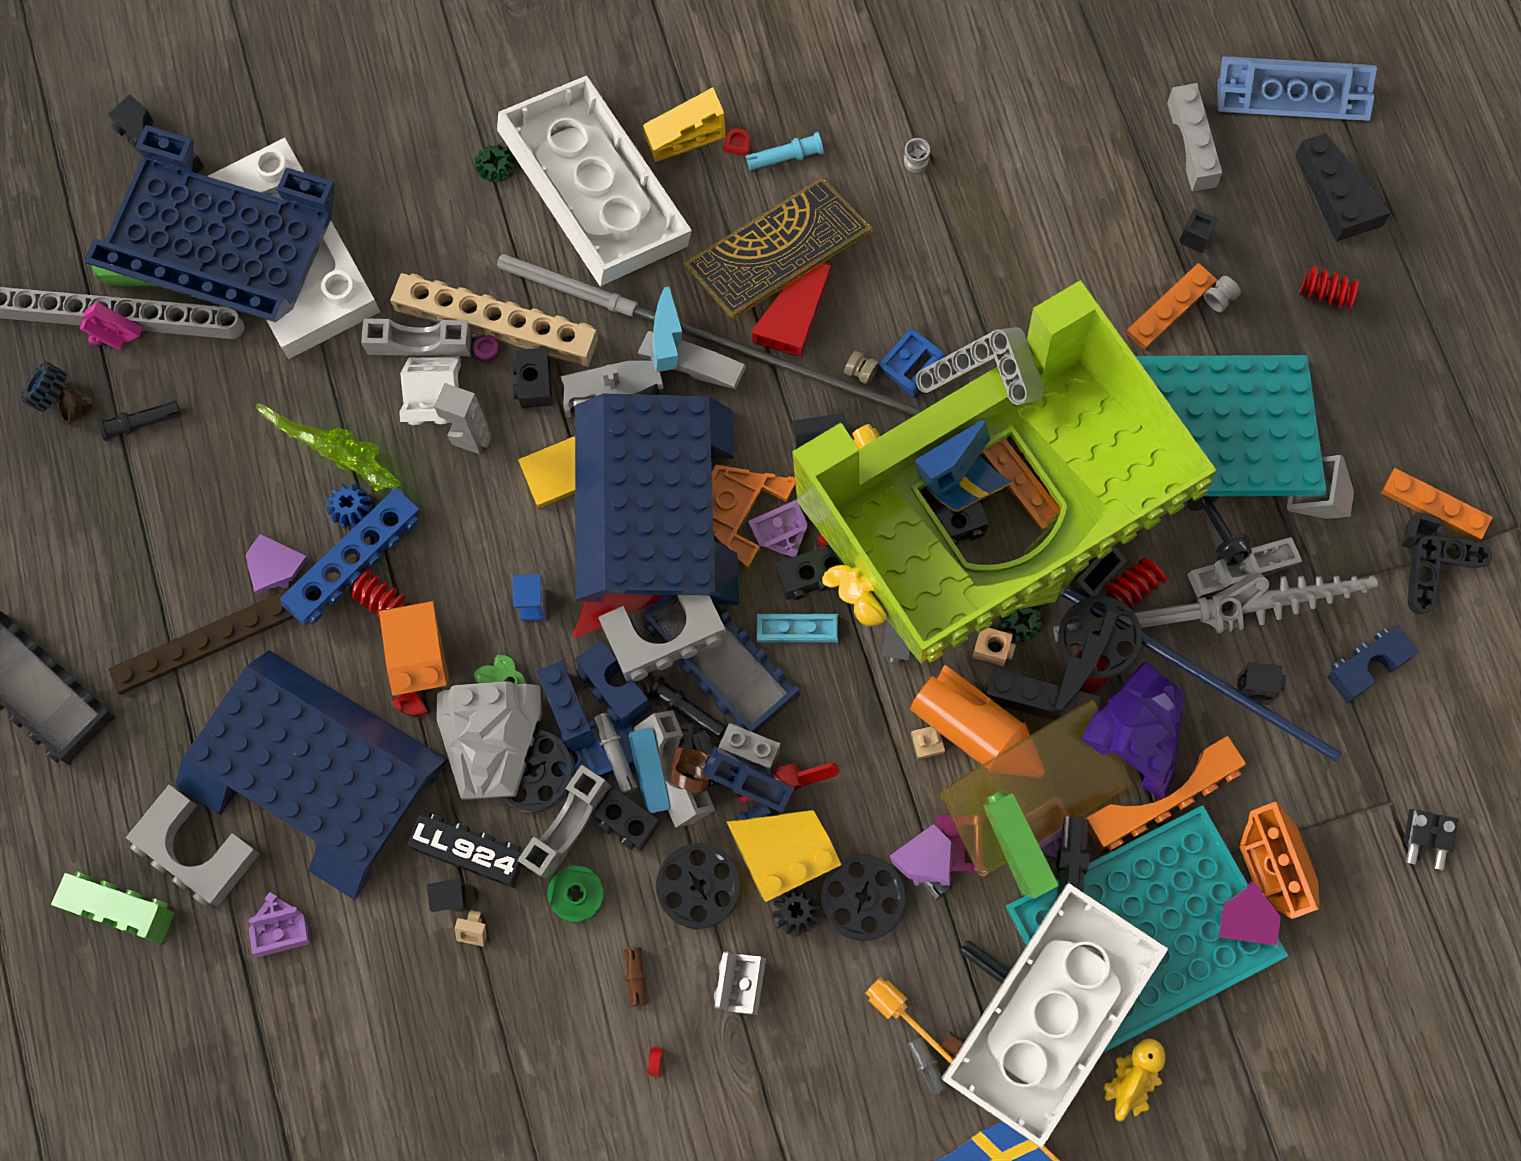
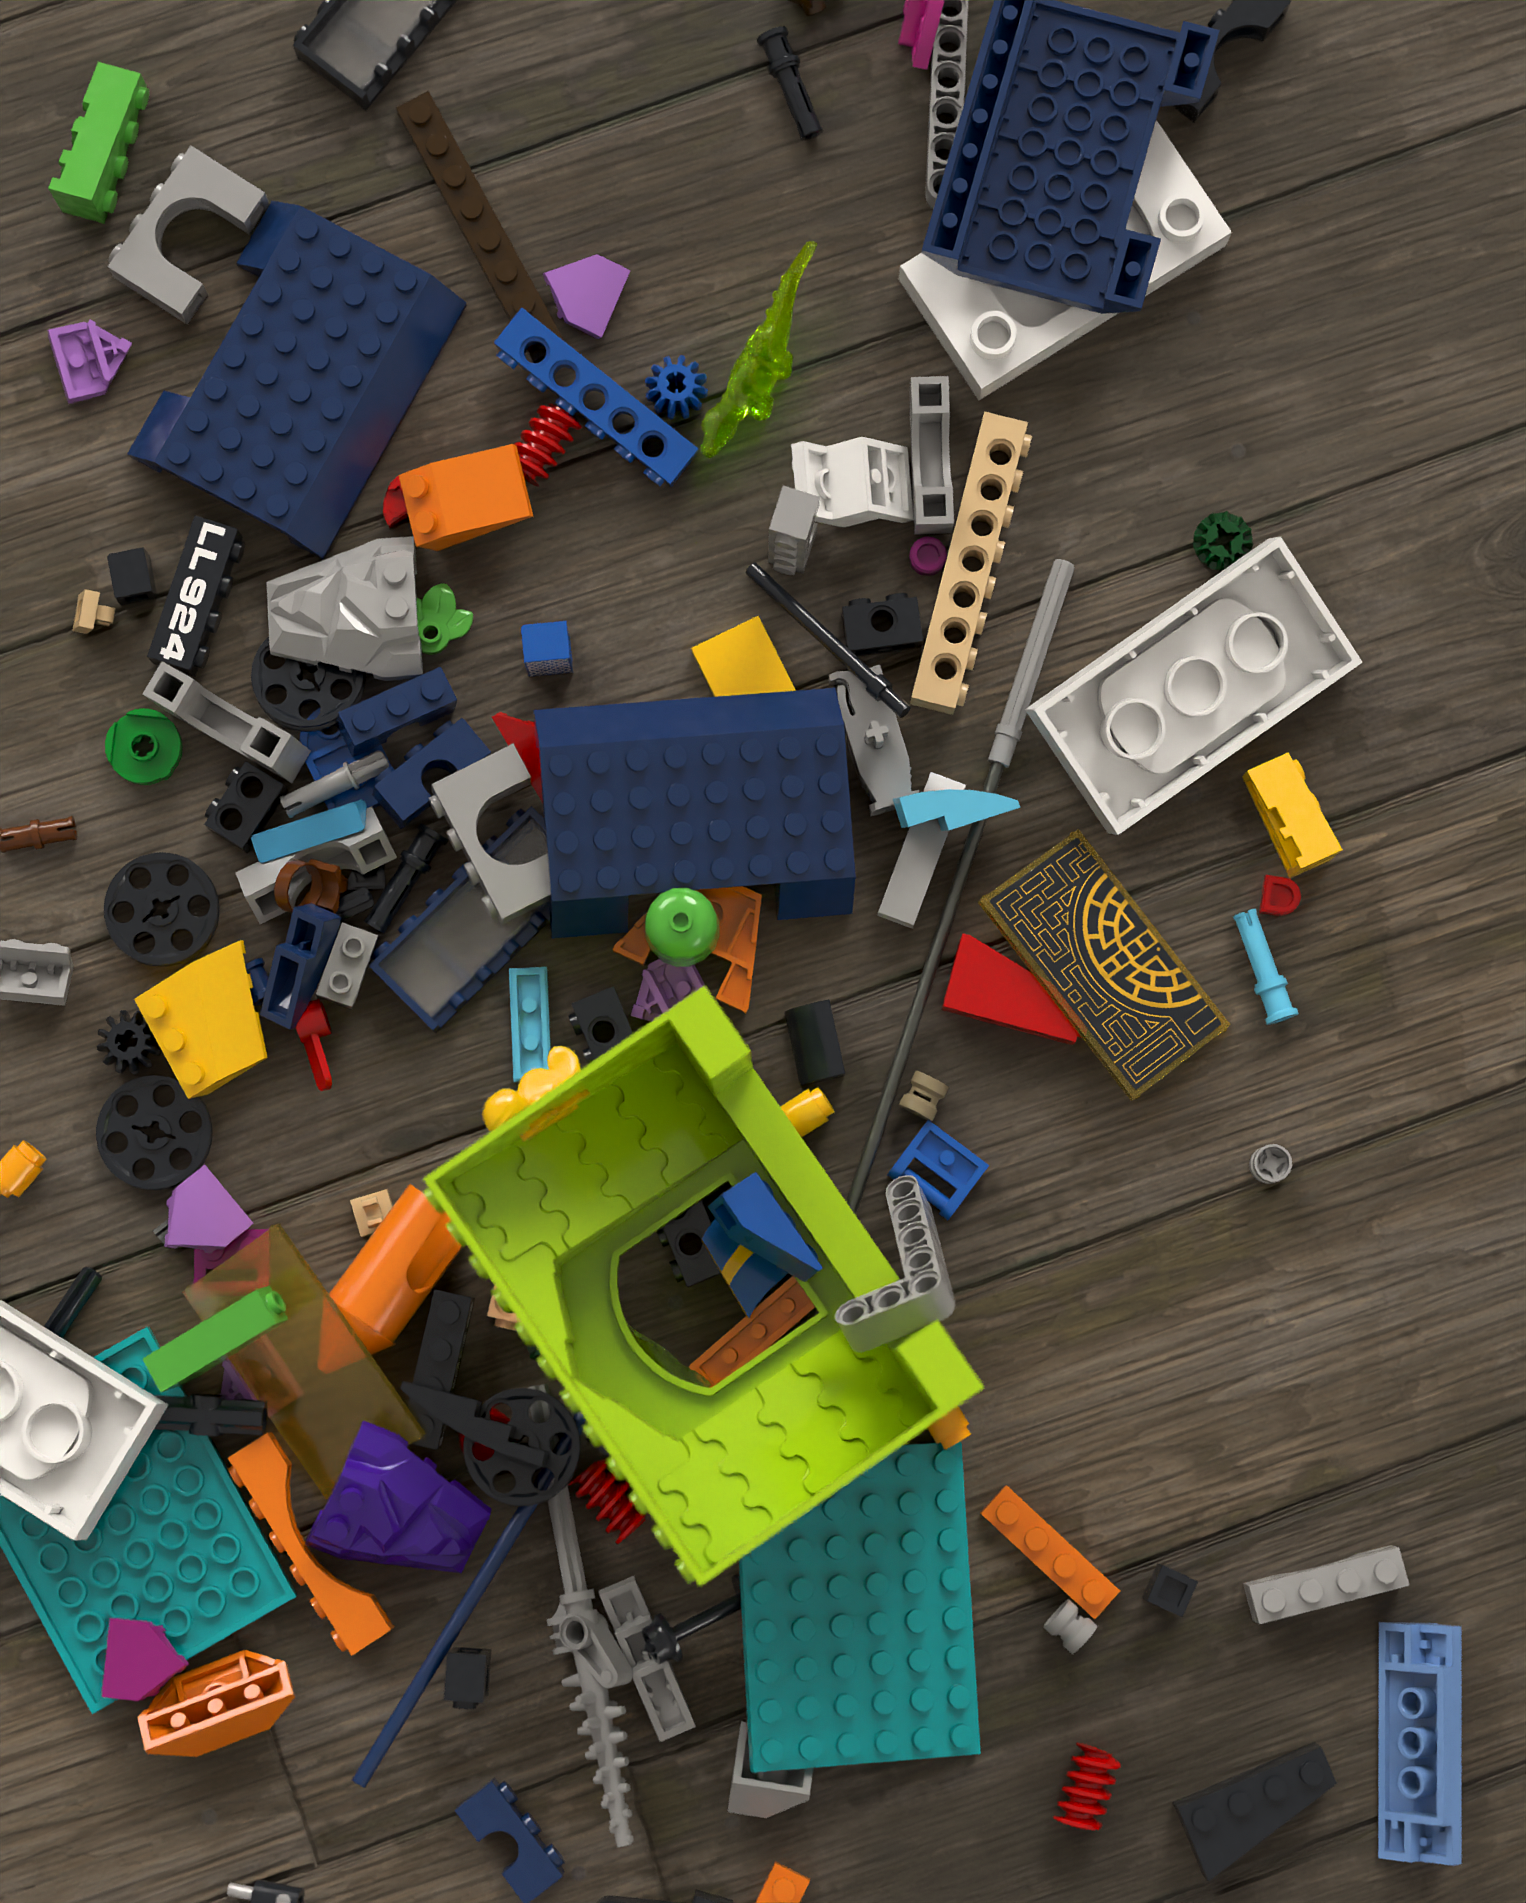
camera: 80 degrees right, 10 degrees up
none -> bright green cylinder [645,888,720,967]
none -> black bar [746,563,911,718]

